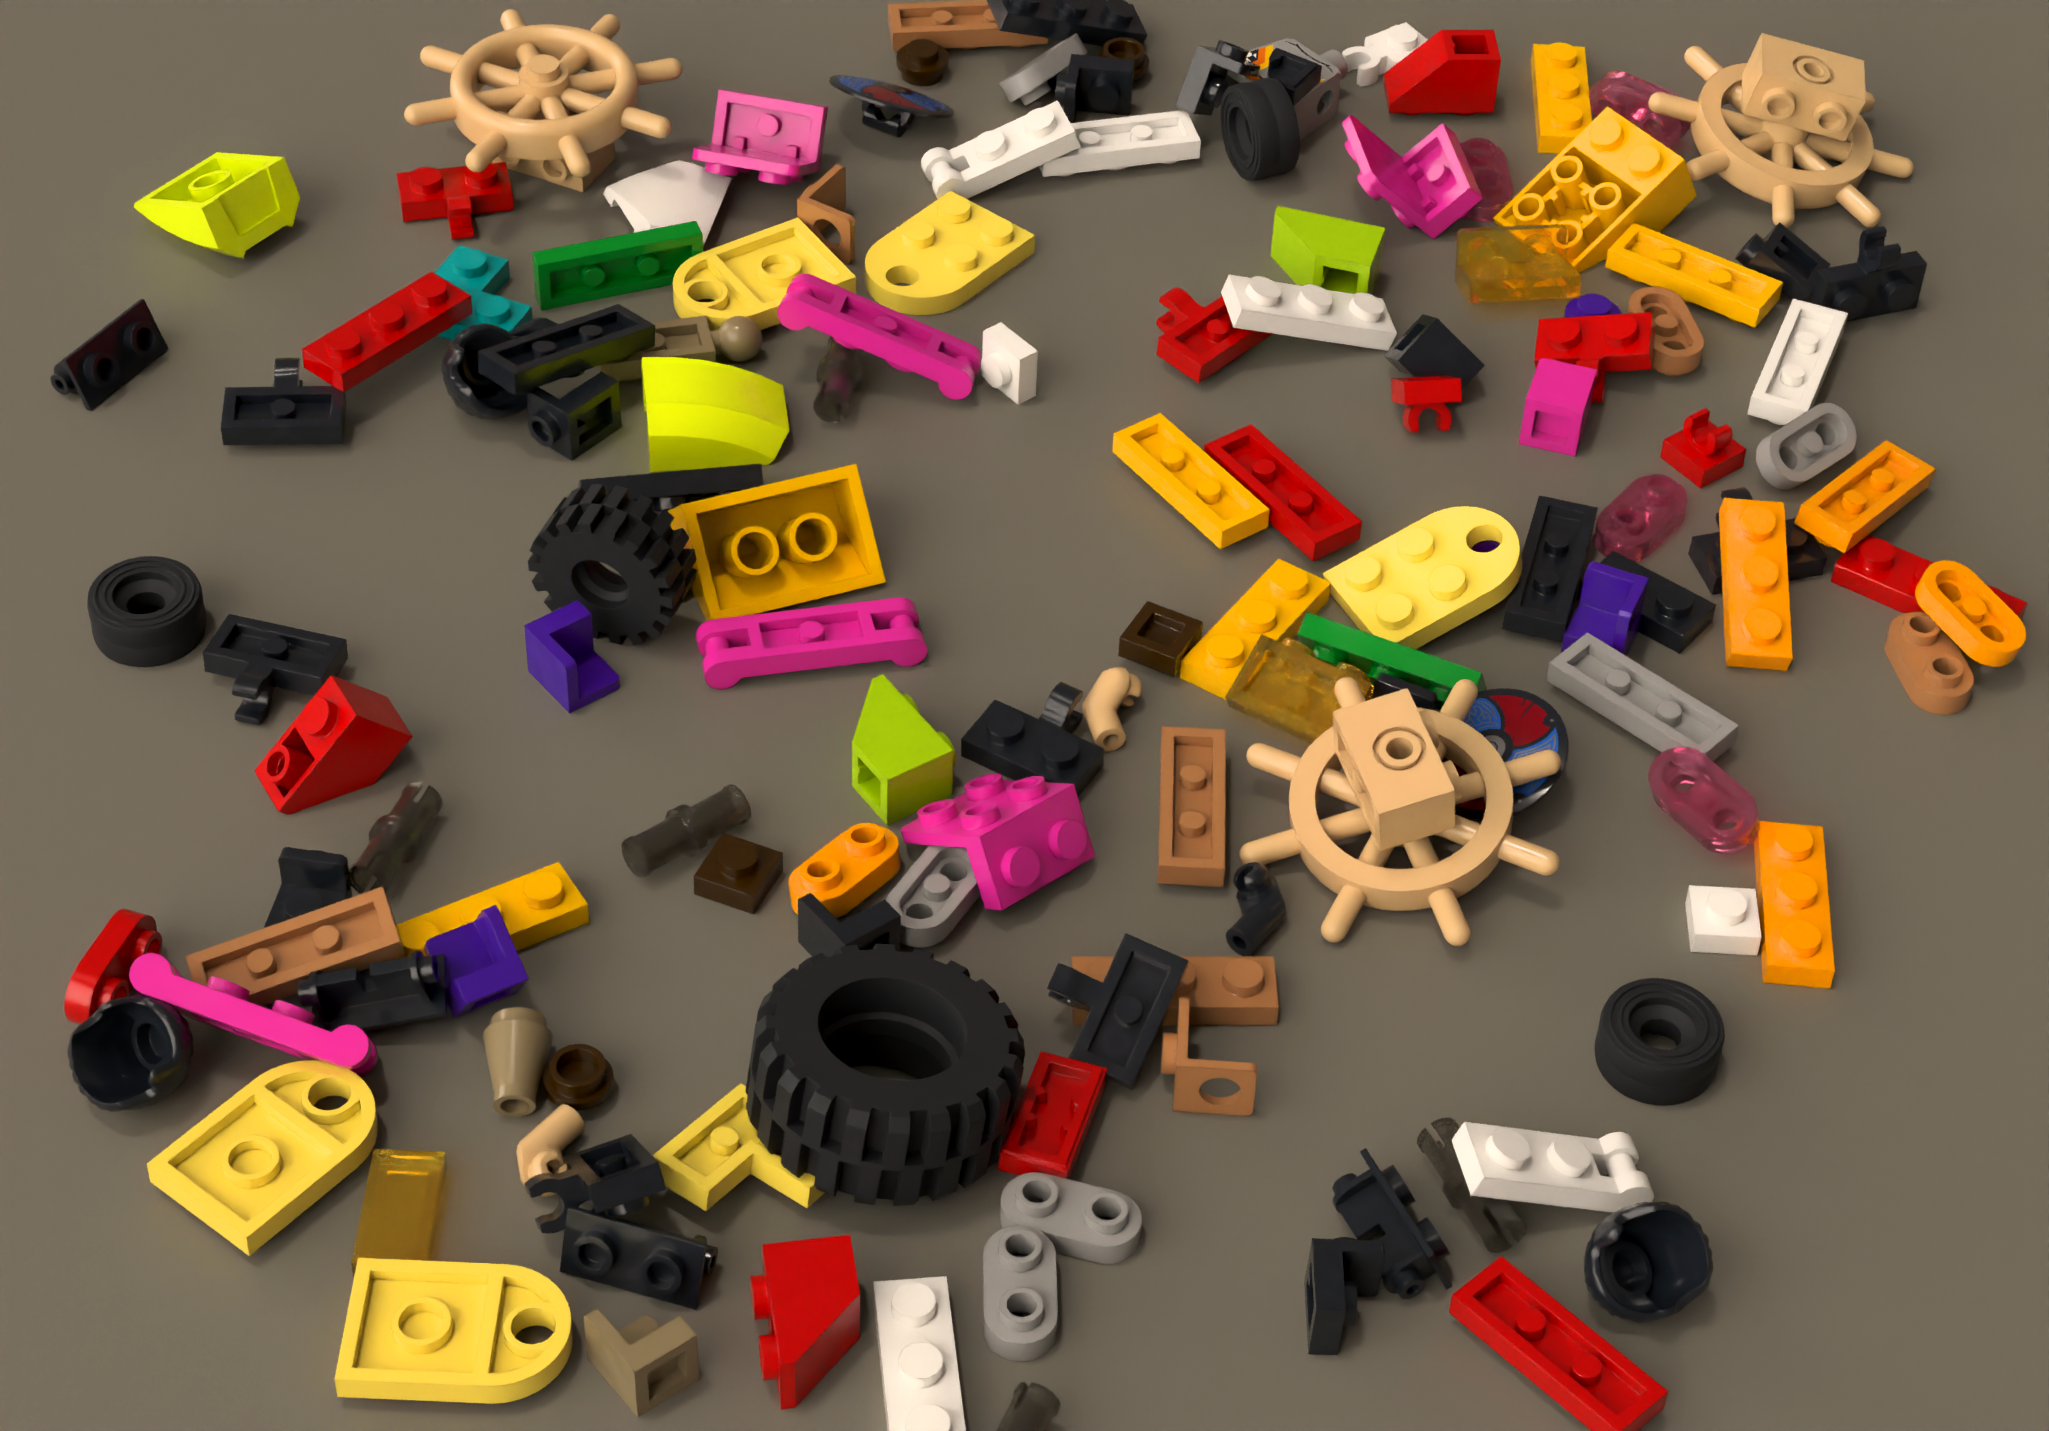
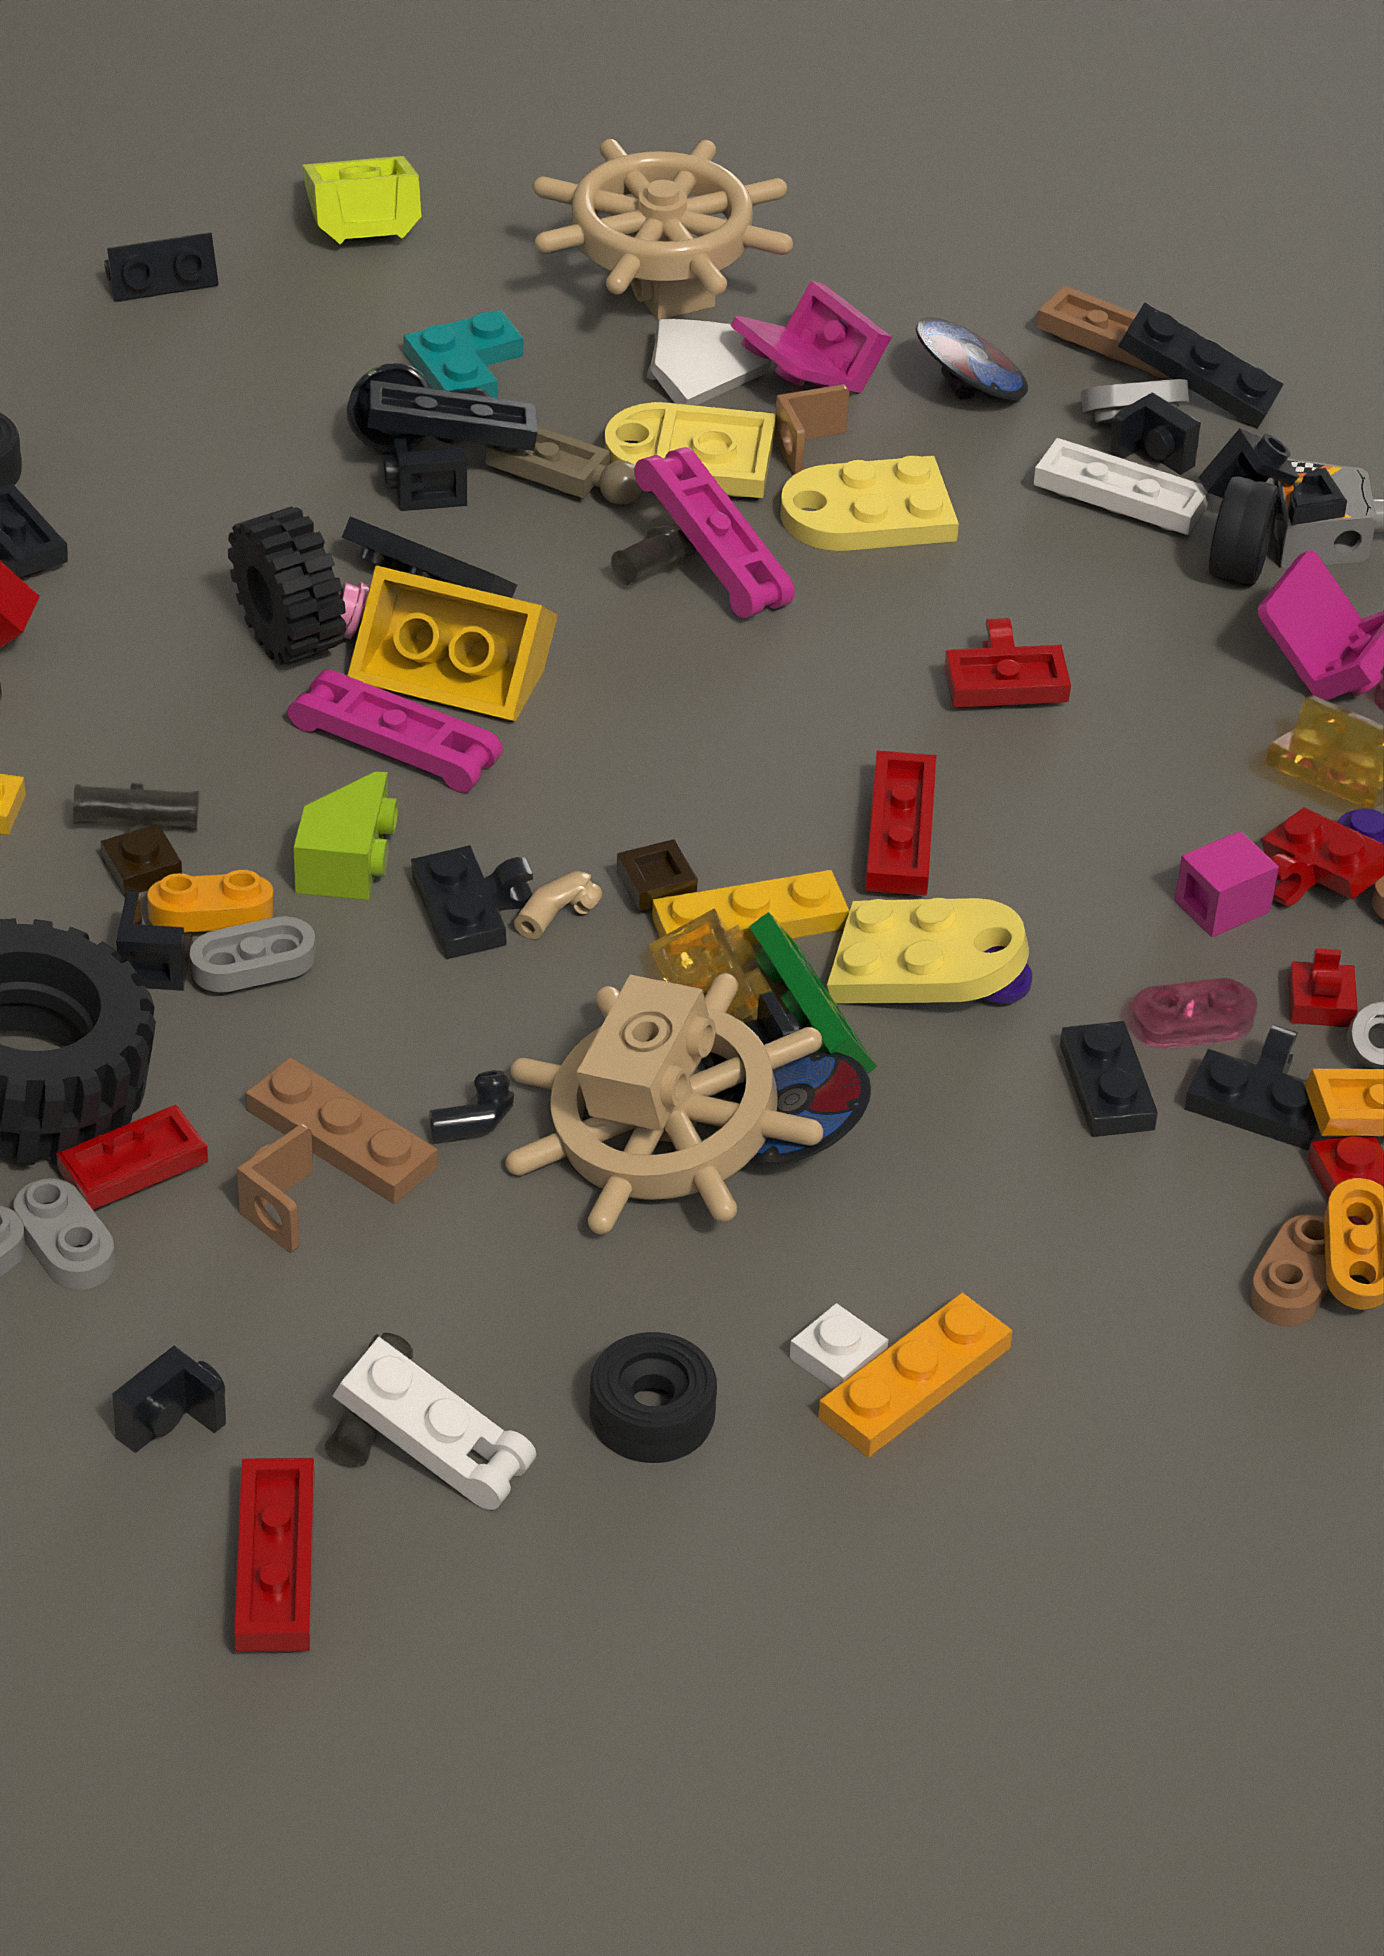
camera: 40 degrees right, 0 degrees up
black plate [221,358,347,445] -> none
red plate [302,271,473,393] -> none
red plate [396,162,514,239] -> none
dark purple panel [524,600,620,714] -> none
green plate [532,221,703,311] -> none
neon yellow slope [641,357,790,472] -> none
dark brown plate [896,39,949,86] -> none
dark pink bracket [900,774,1095,911] -> none
white plate [921,100,1081,199] -> none
white plate [981,322,1038,405] -> none
black plate [1047,933,1189,1090] -> none
dark brown plate [1098,37,1149,82] -> none
yellow plate [1112,413,1270,550] -> none
medium nougat plate [1157,726,1226,887] -> none
white plate [1221,275,1397,351] -> none
lime slope [1271,205,1386,295] -> none
black hinge [1332,1148,1452,1299] -> none
black panel [1384,314,1485,405] -> none
red tile [1391,375,1462,433] -> none
black plate [1502,495,1598,642] -> none
light grey plate [1546,632,1739,775] -> none
dark purple panel [1561,562,1649,656] -> none
black hair [1584,1201,1713,1323] -> none
clear pink plate [1648,747,1760,854] -> none
light orange plate [1719,498,1793,671] -> none

